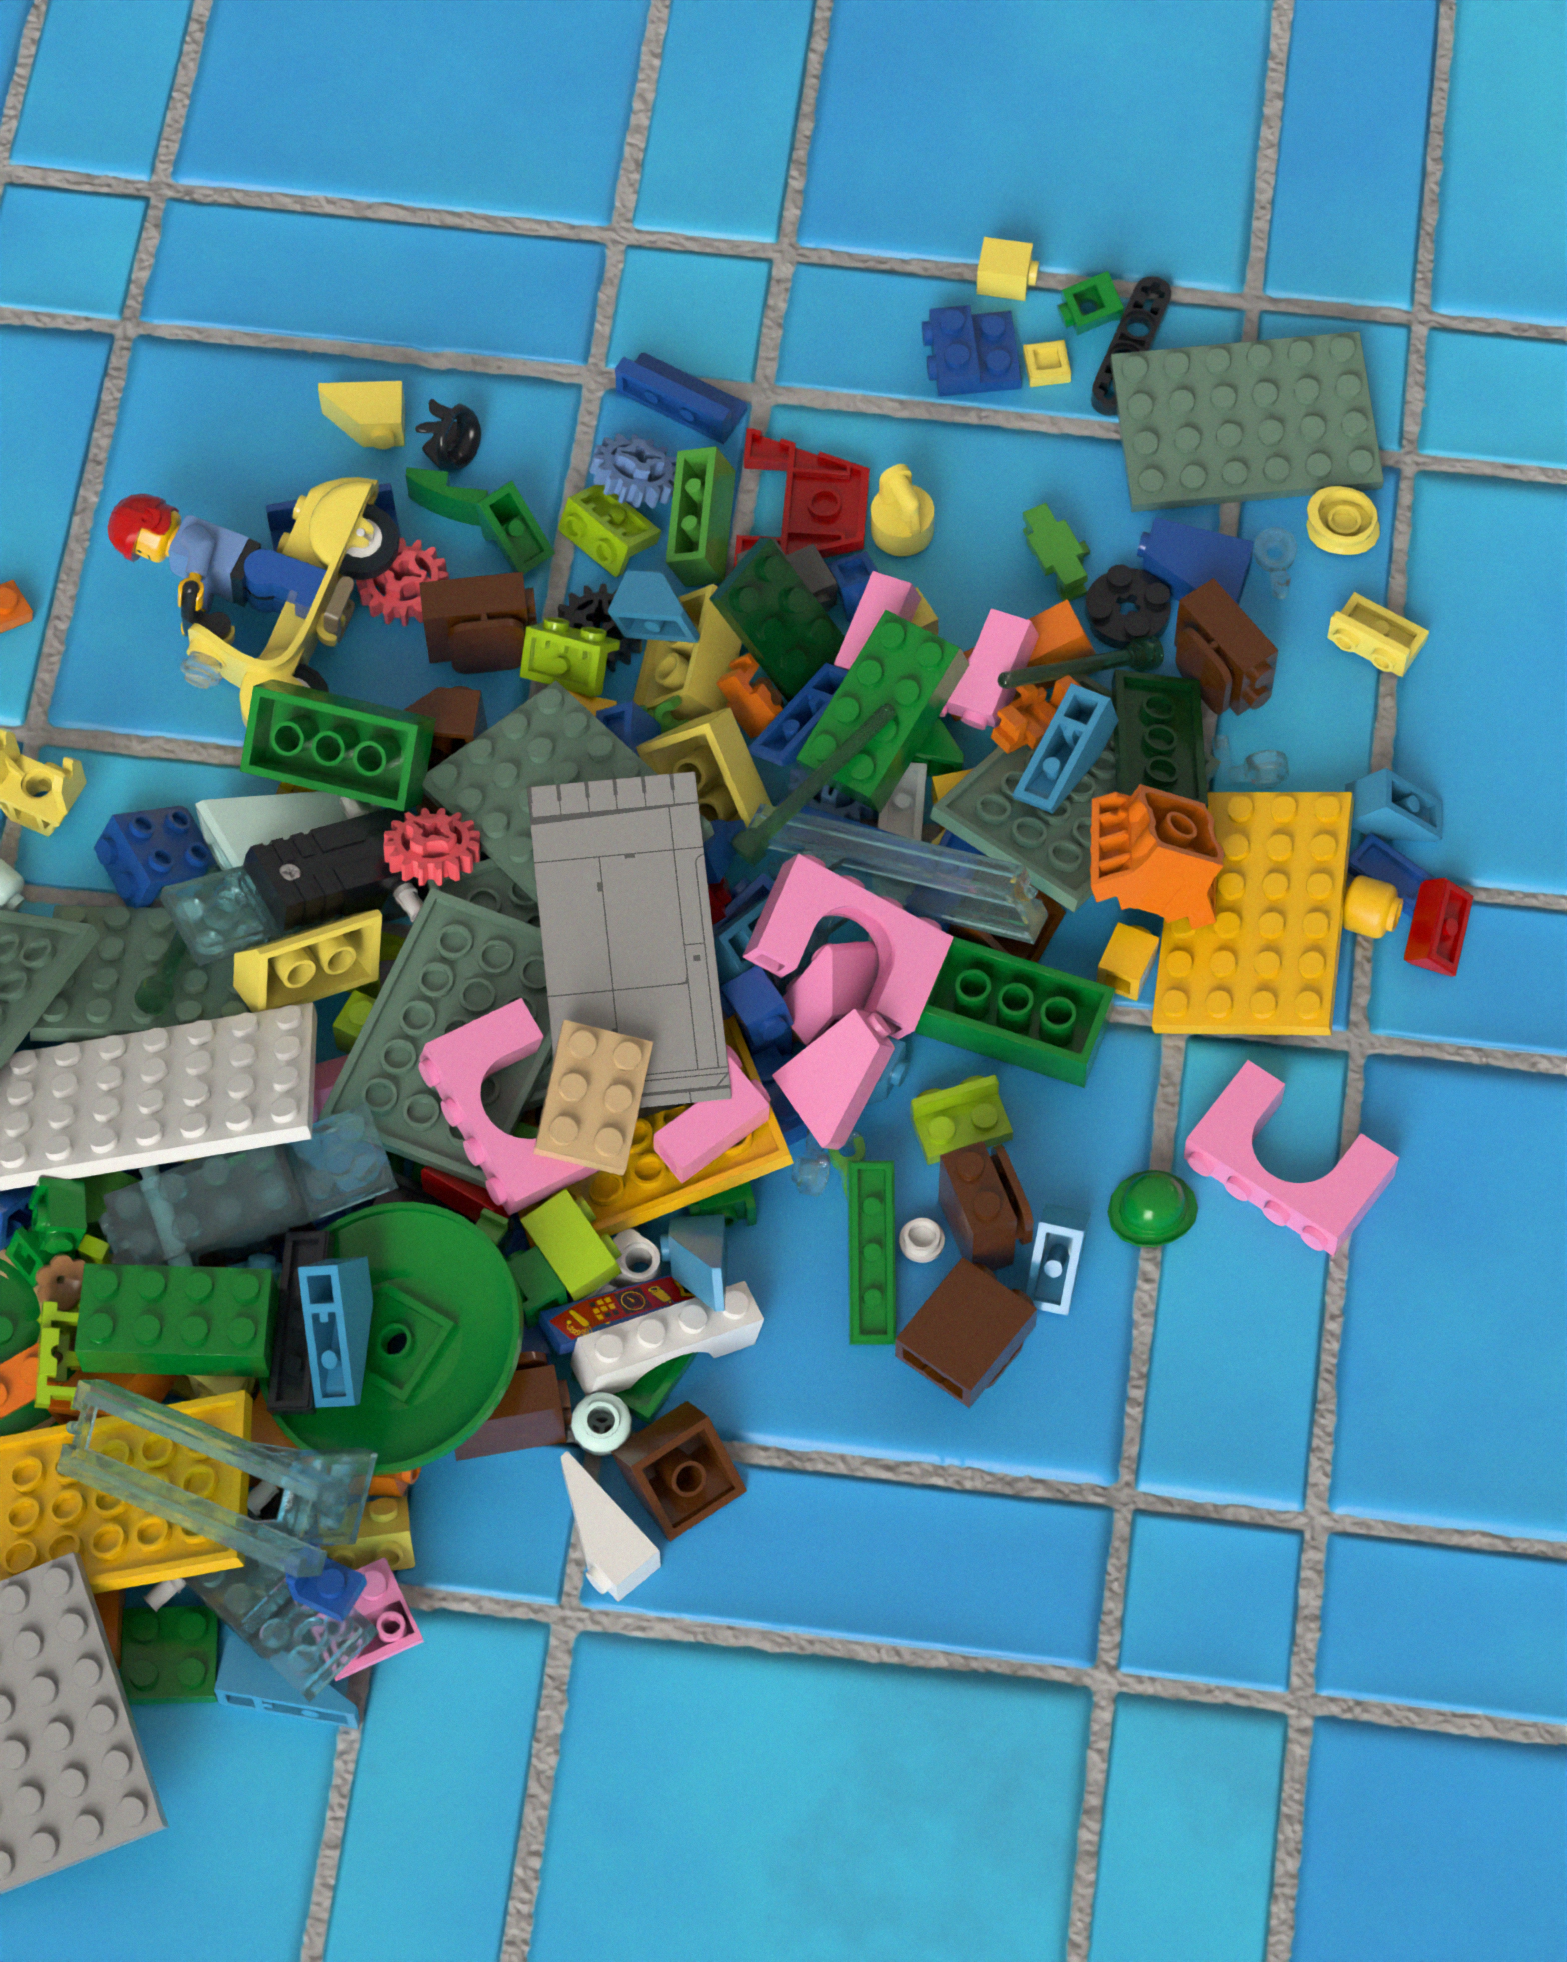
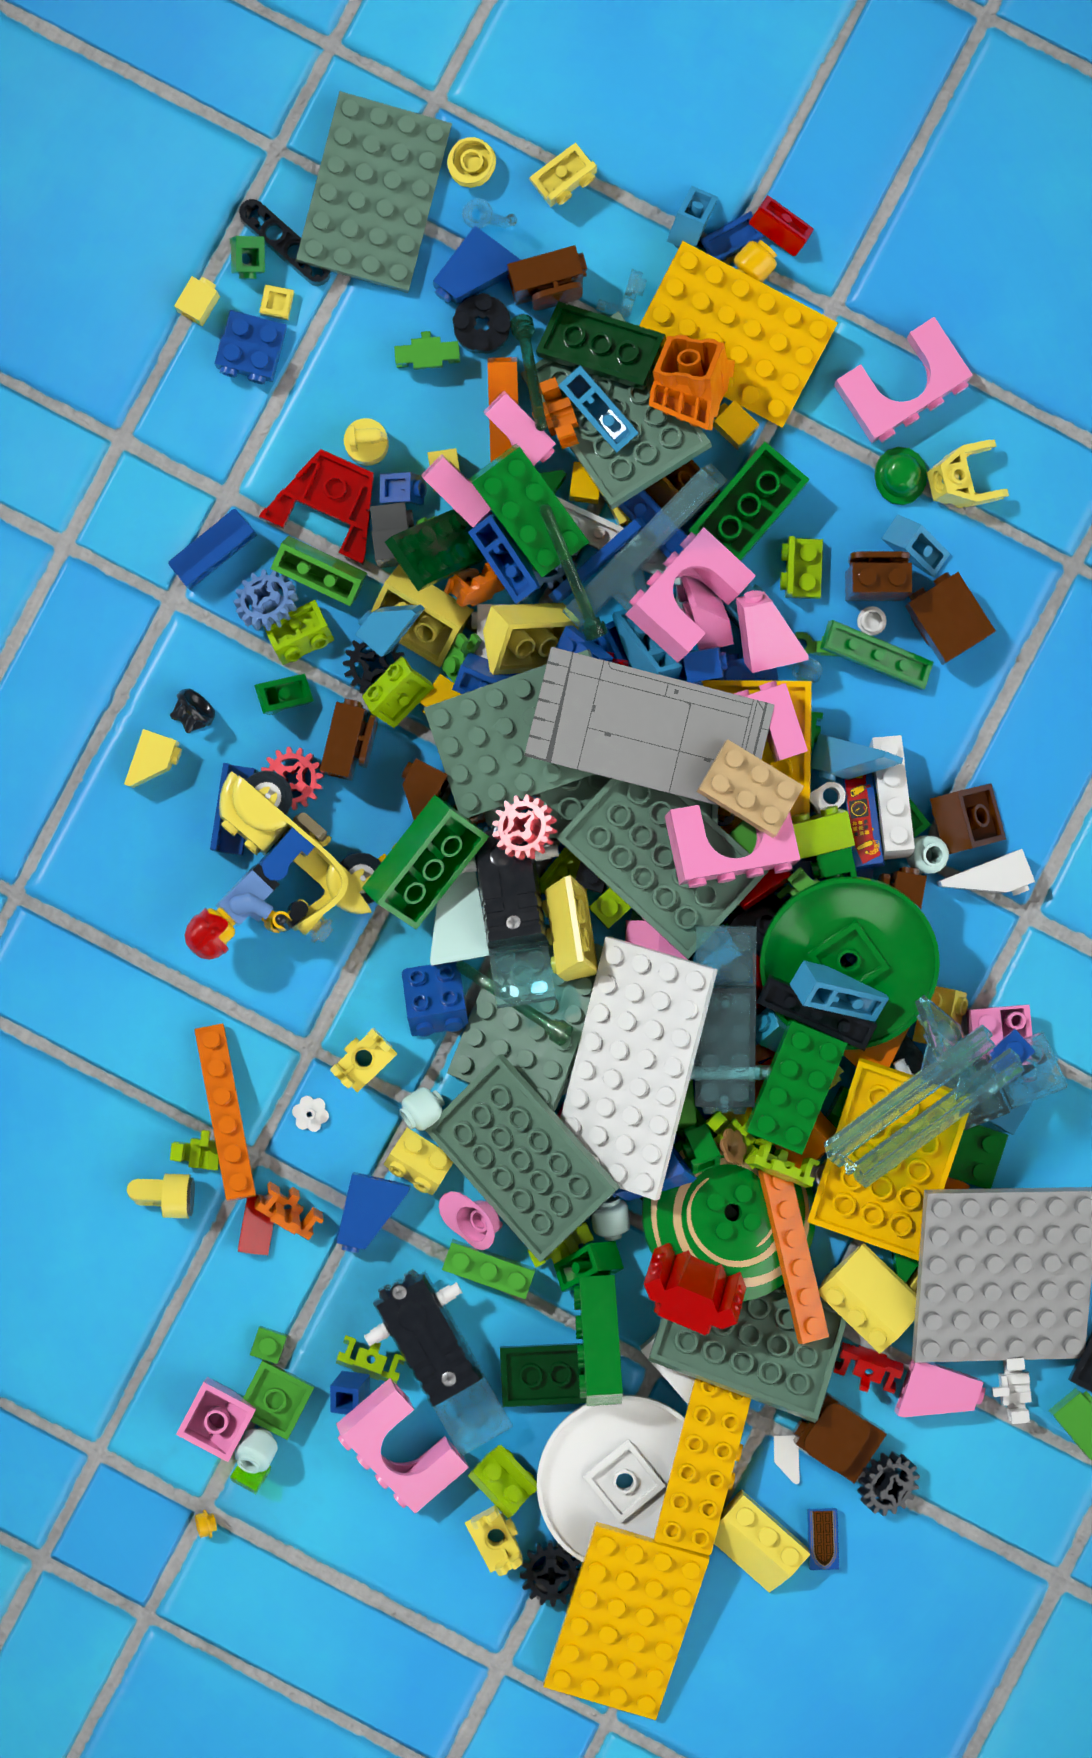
camera: 70 degrees left, 25 degrees up
green brick [28,1177,87,1254] -> none
green slope [405,468,488,526] -> none
none -> light yellow piece [926,440,1009,508]

